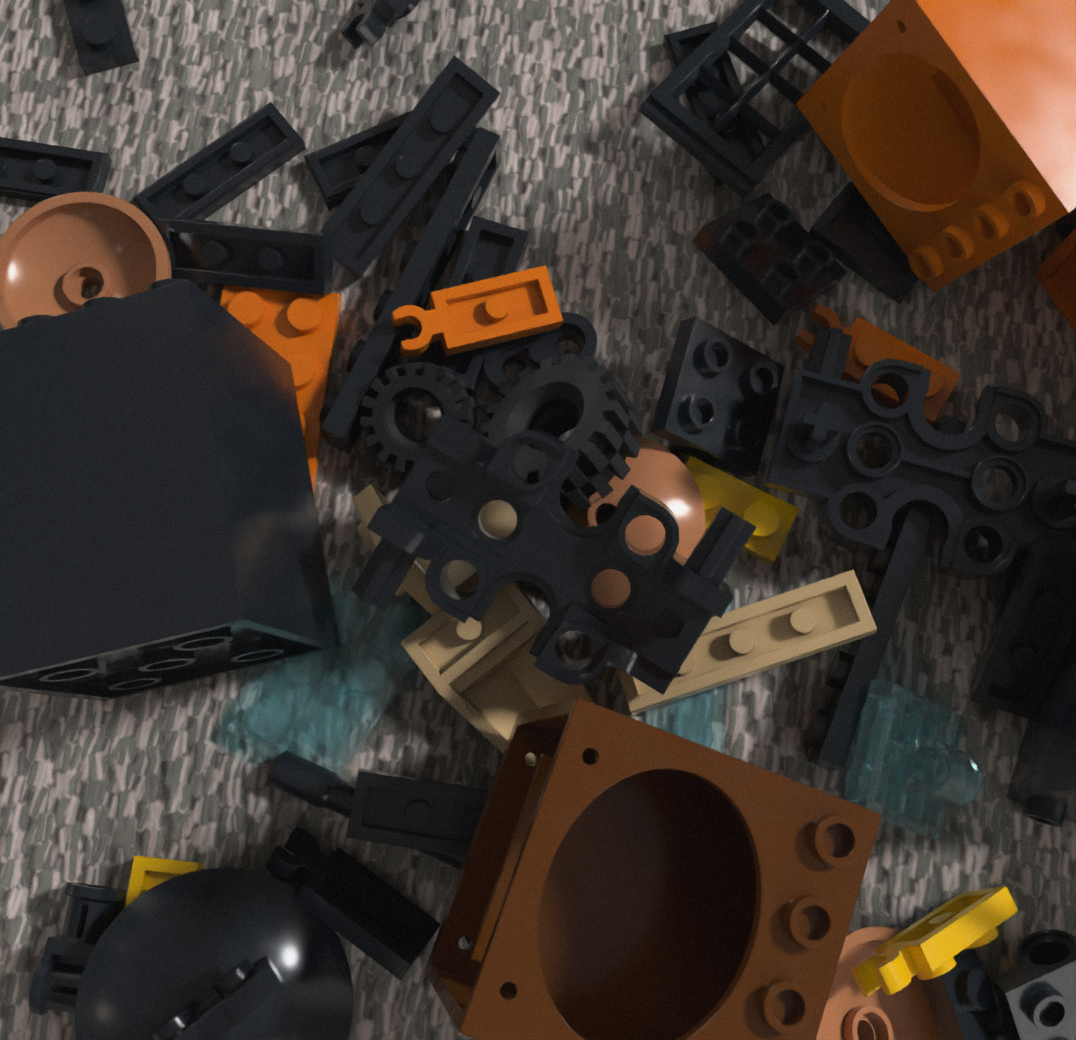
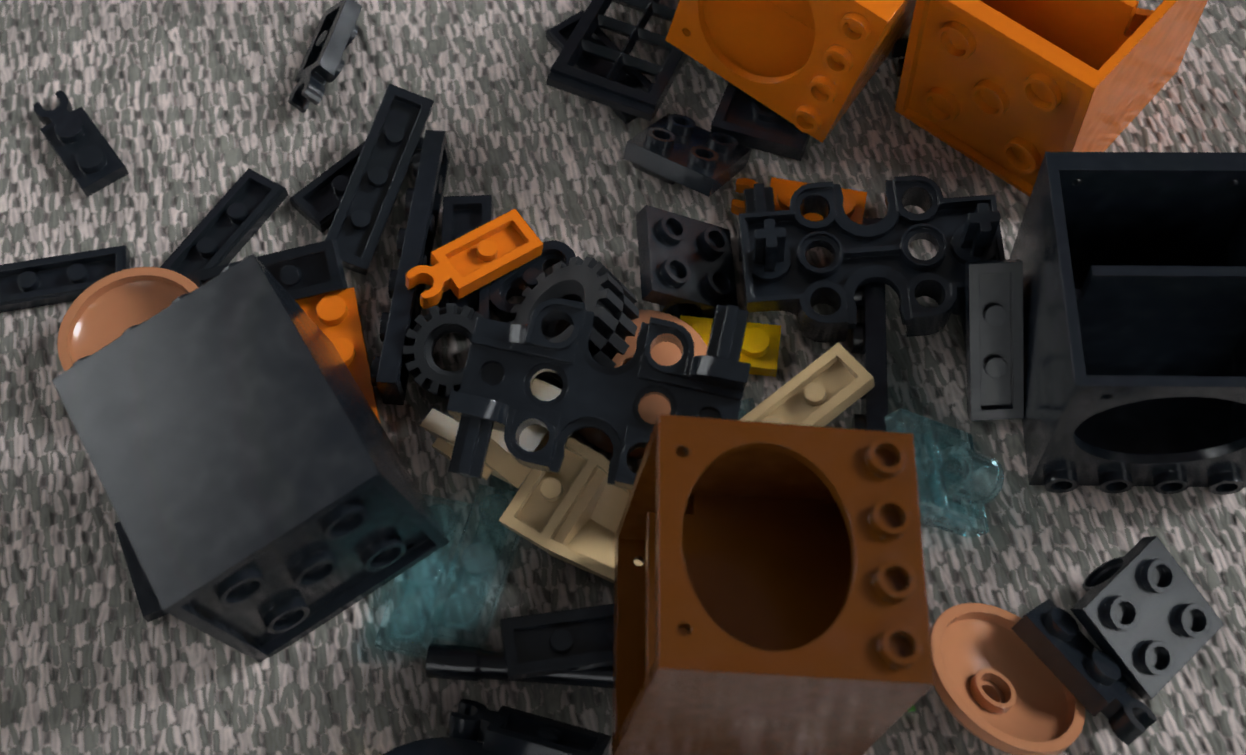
camera: 15 degrees left, 15 degrees down
yellow plate [851,886,1018,996] -> none

